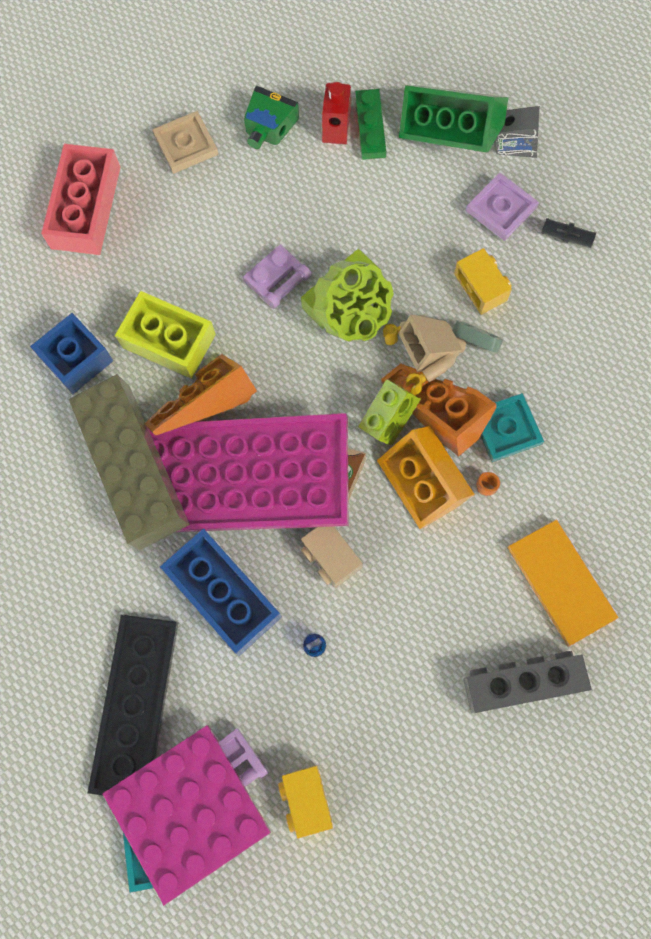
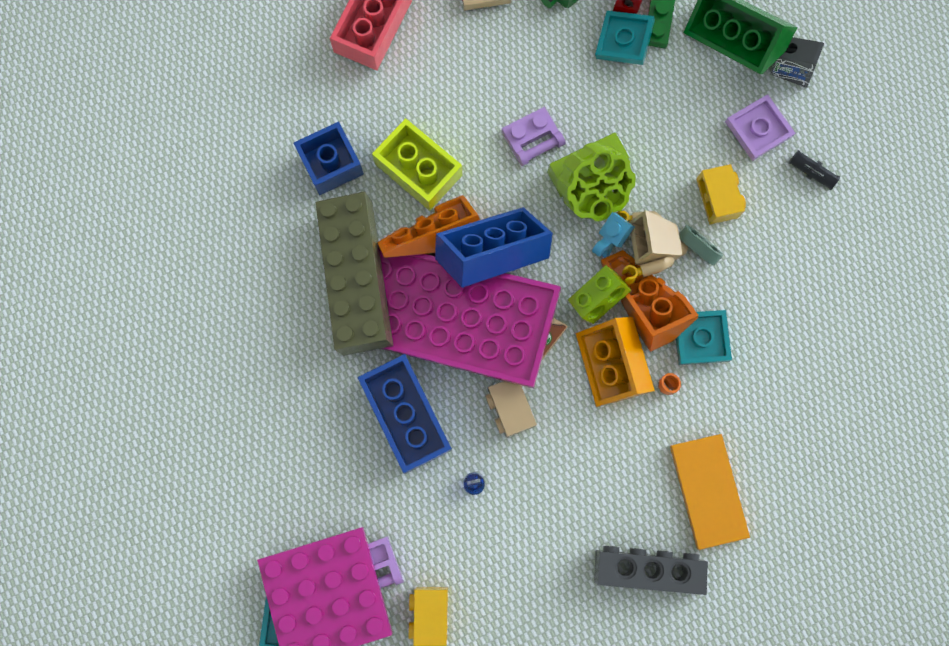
camera: 10 degrees right, 5 degrees up
black tile [87,614,179,796] -> none
none -> blue brick [435,207,553,288]
none -> medium azure plate [592,212,635,258]
none -> teal plate [595,11,655,65]

